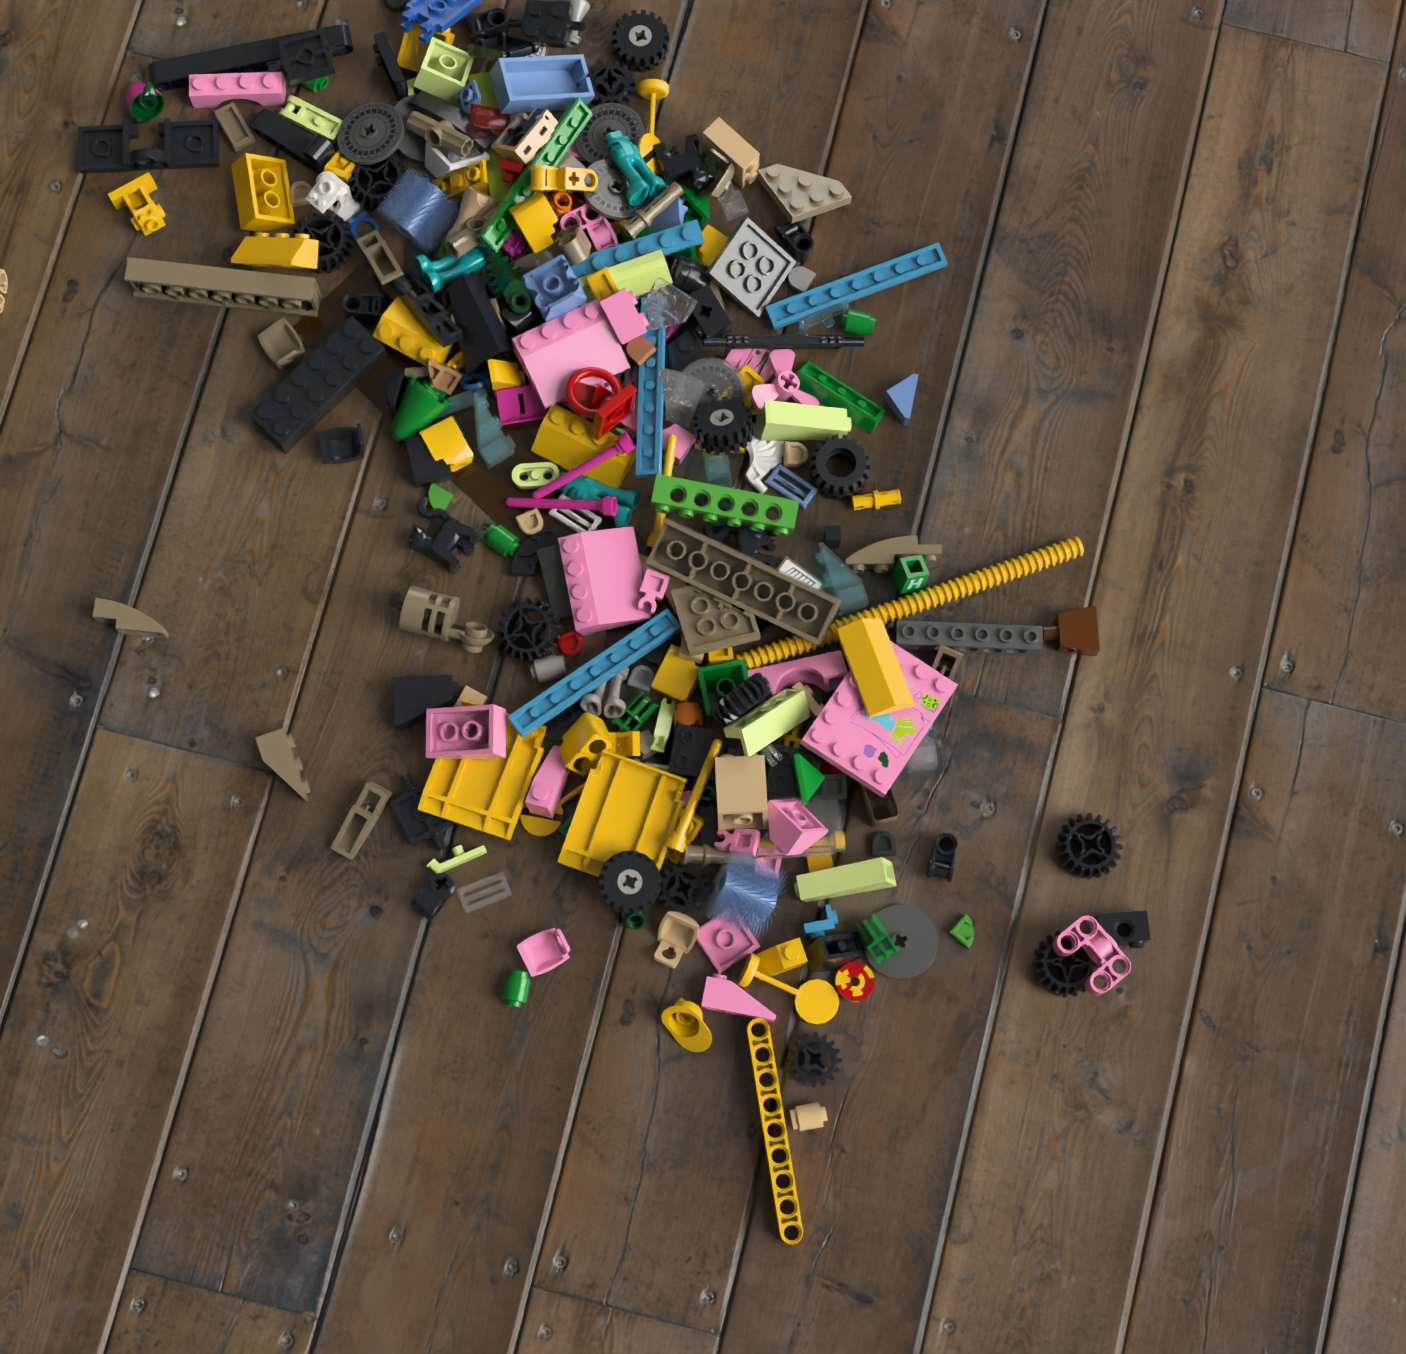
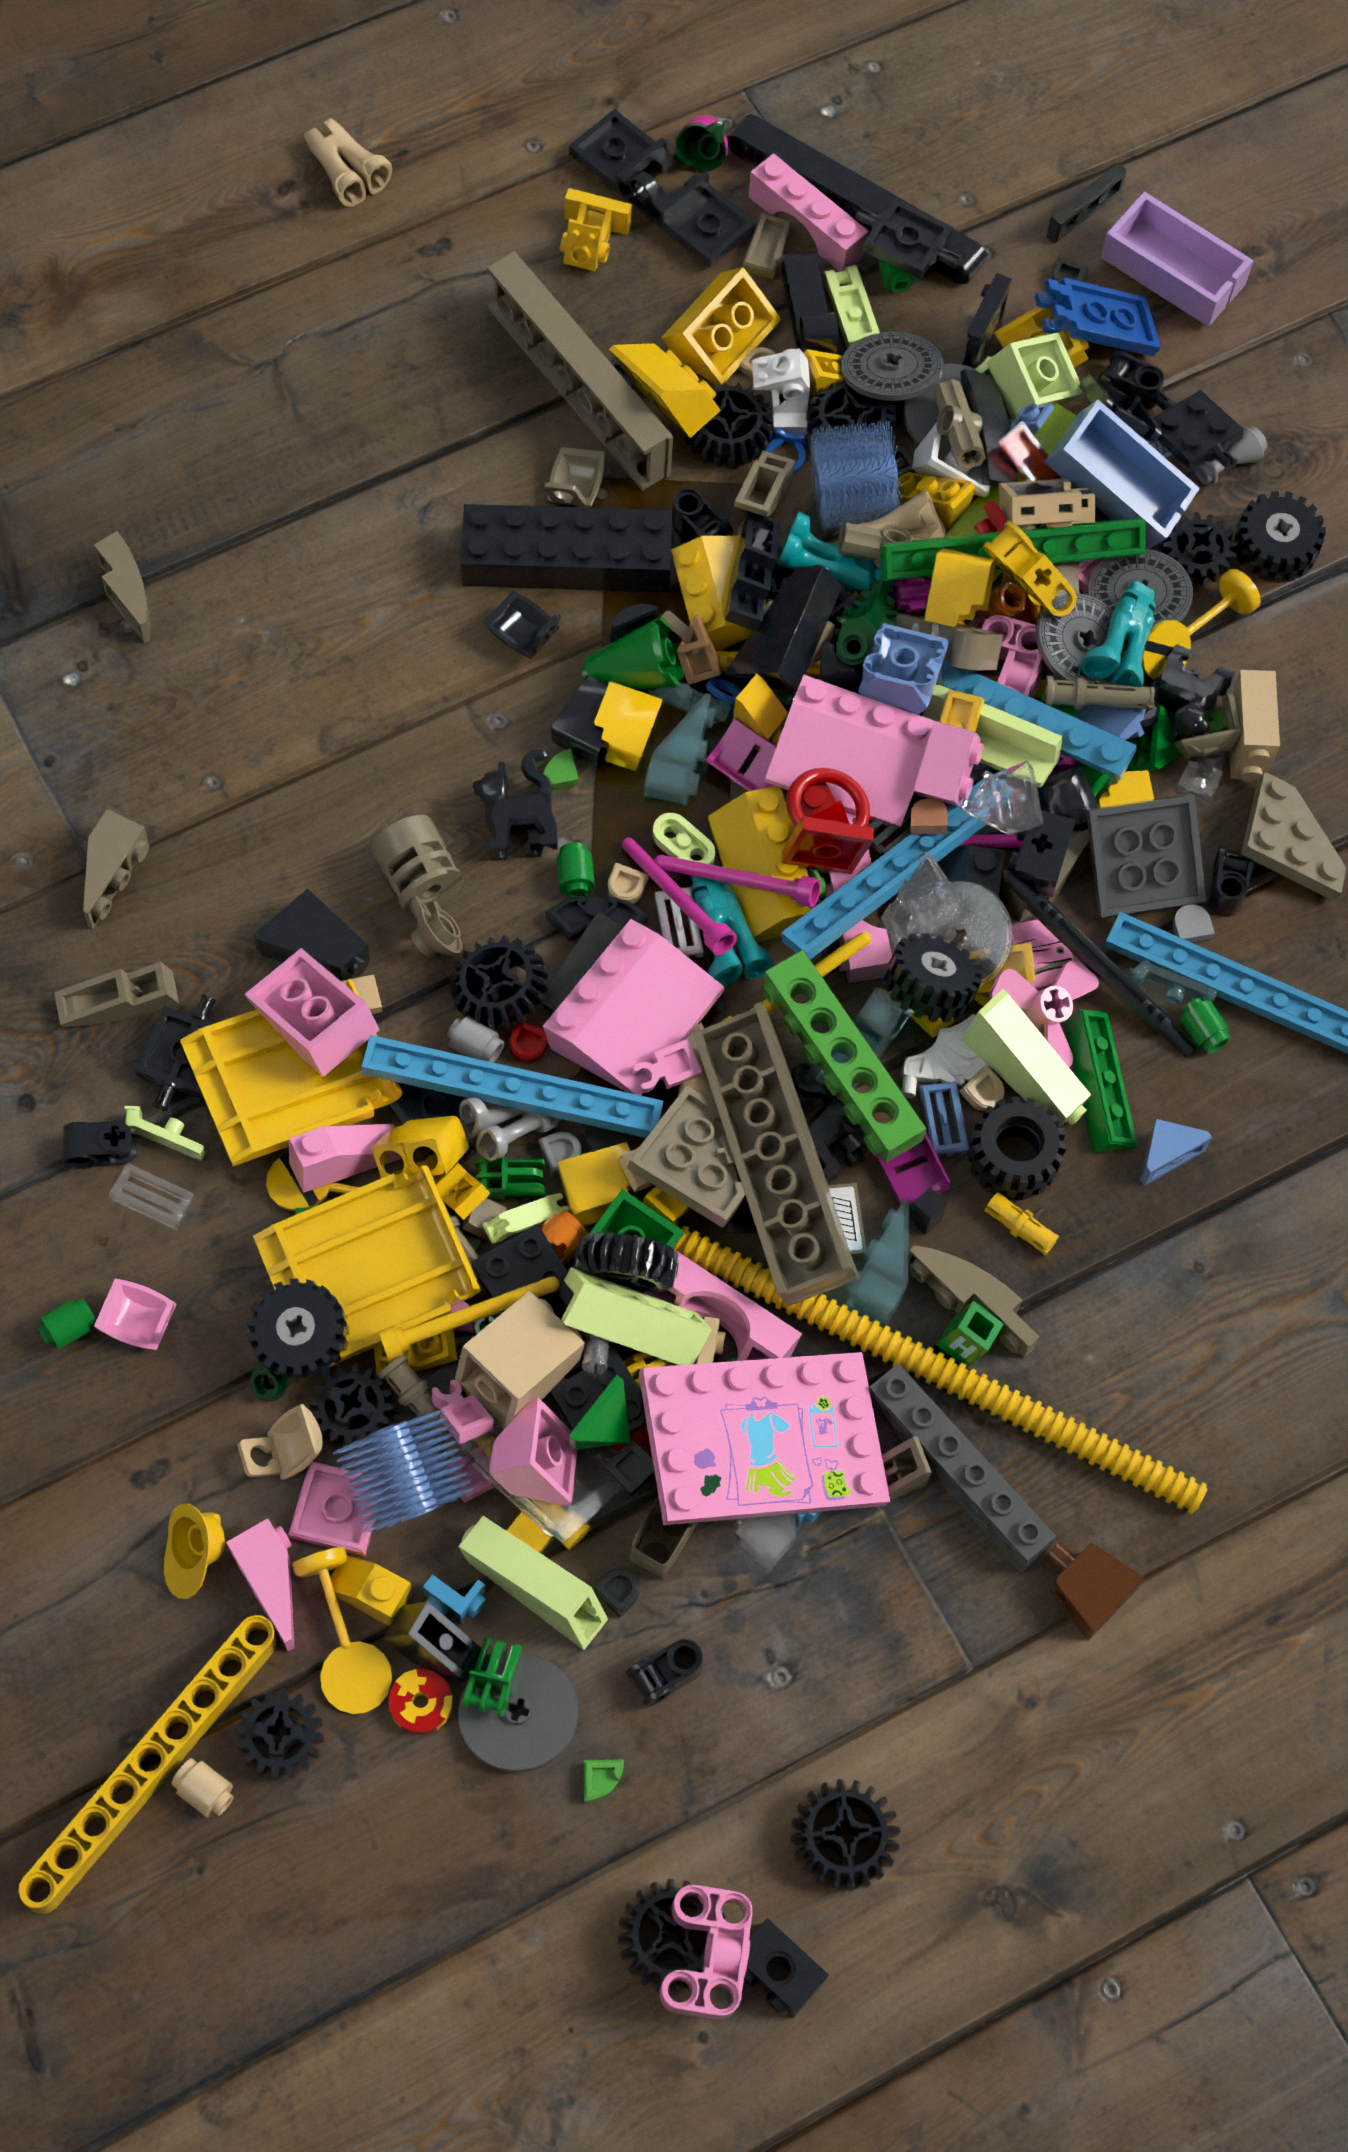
camera: 45 degrees right, 10 degrees down
yellow slope [836,618,915,718] -> none
none -> magenta piece [876,1132,951,1209]

